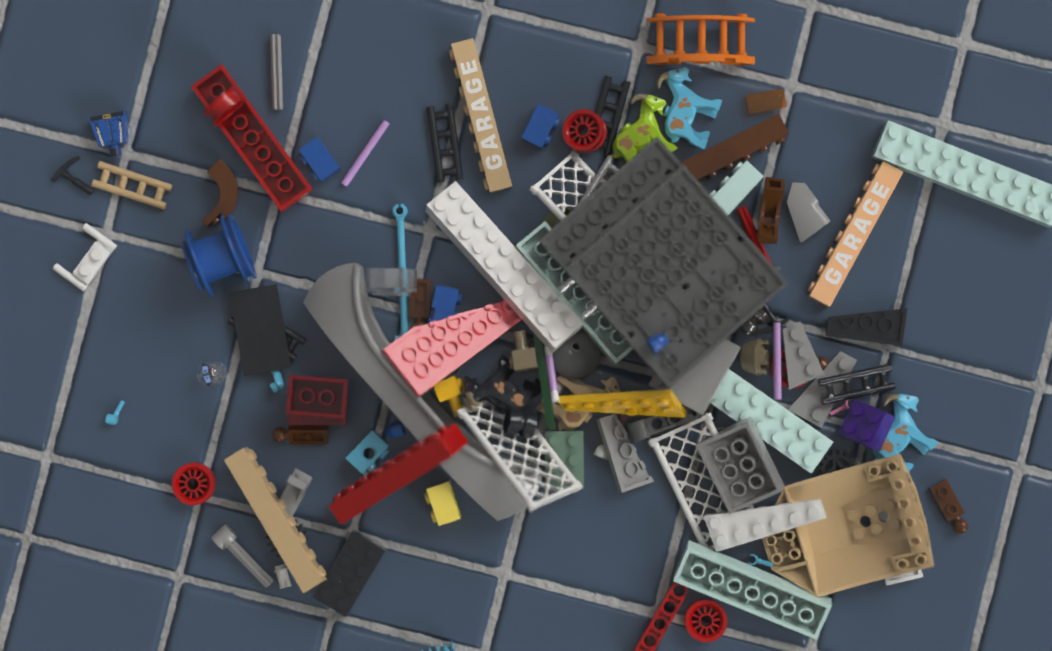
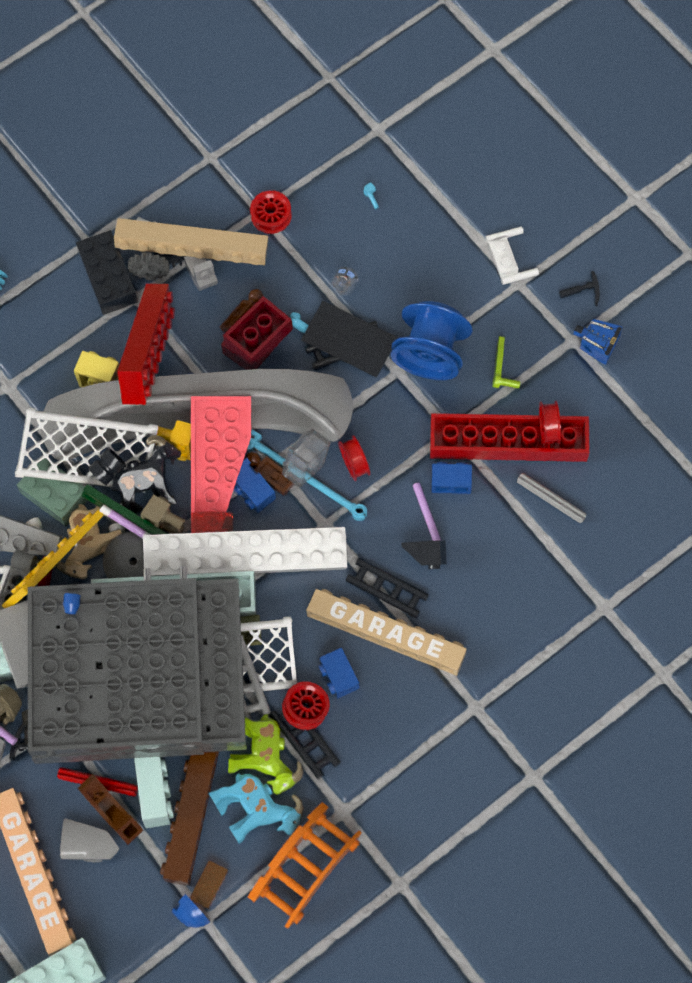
camera: 130 degrees right, 20 degrees down
tan bar [92,161,173,210] -> none
reddish brown arch [202,159,239,227] -> none
light grey axle [211,524,274,588] -> none
medium azure brick [346,430,390,474] -> none
none -> dark grey gear [128,253,169,280]
none -> blue brick [172,894,210,928]
none -> clear red slope [191,512,233,533]
none -> red wheel [338,435,370,481]
none -> black slope [401,540,447,569]
none -> lime piece [492,336,520,389]

